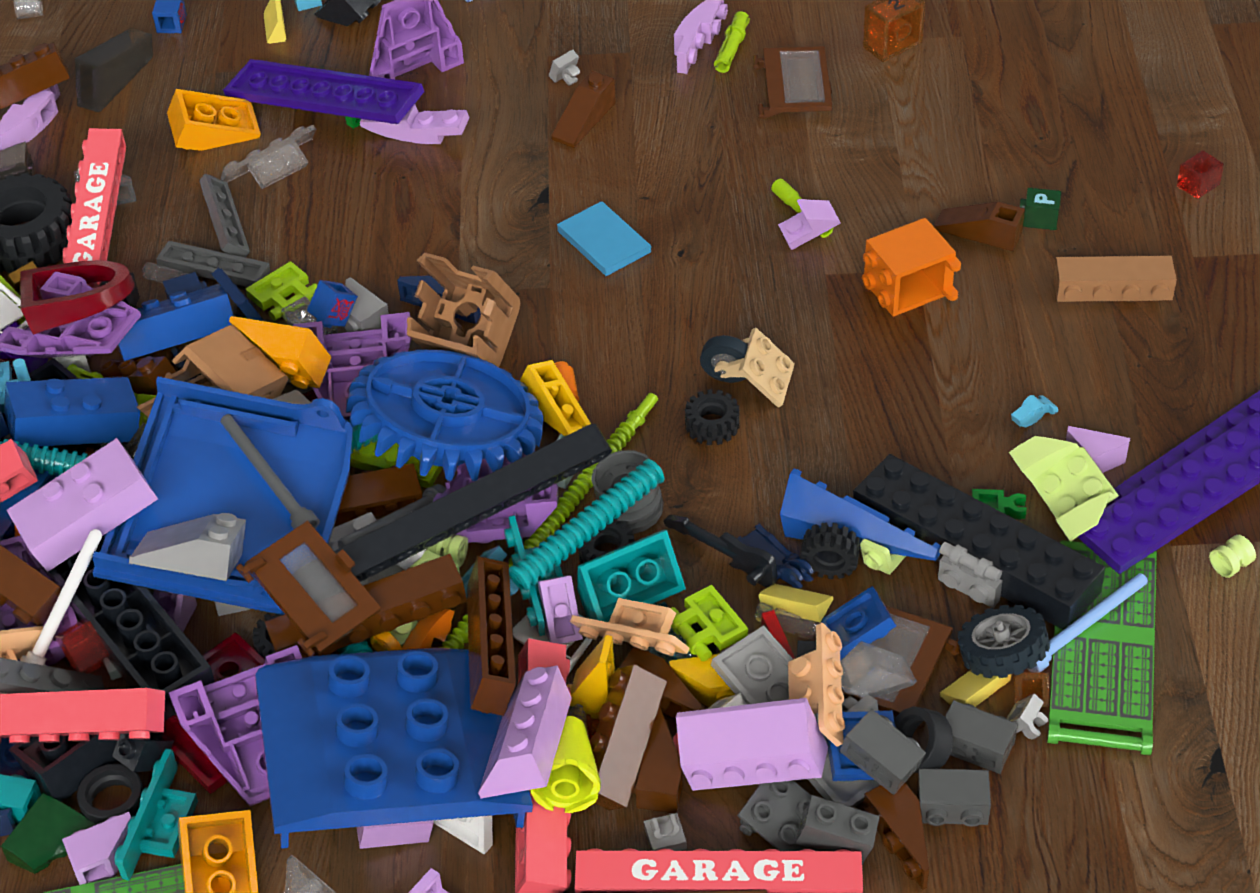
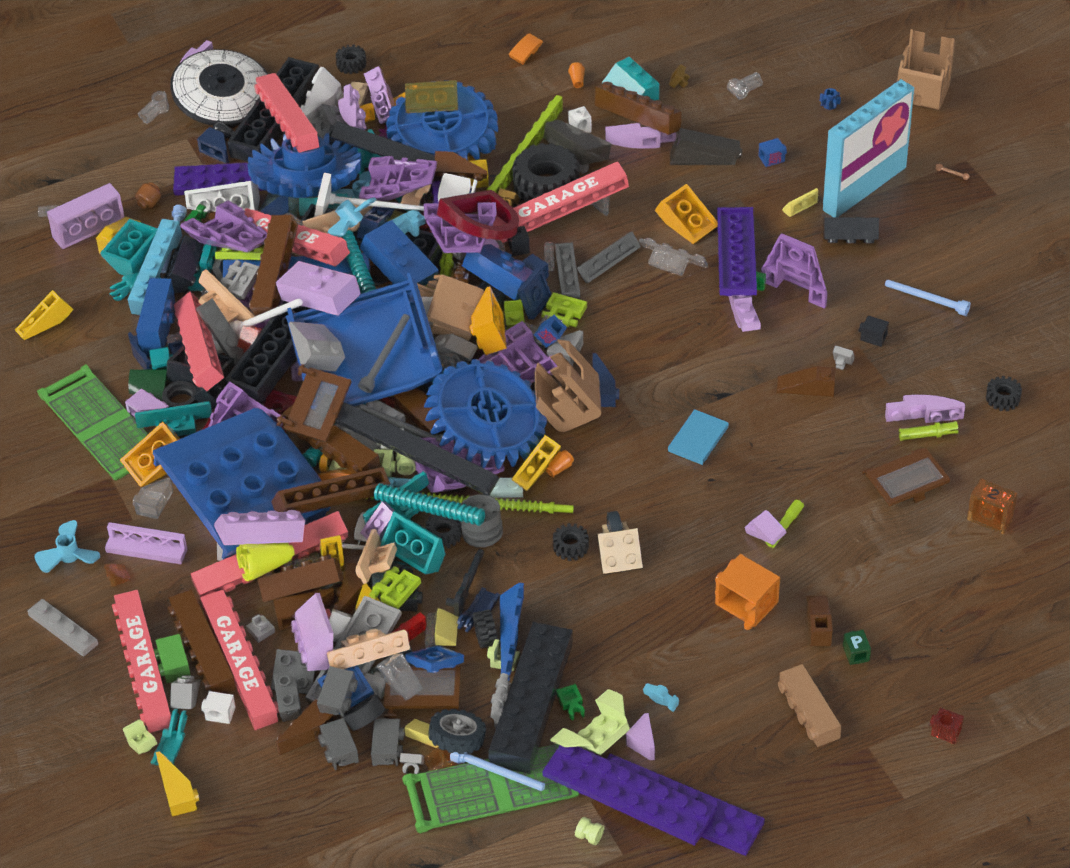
camera: 65 degrees right, 0 degrees up
none -> black brick [859,315,889,347]

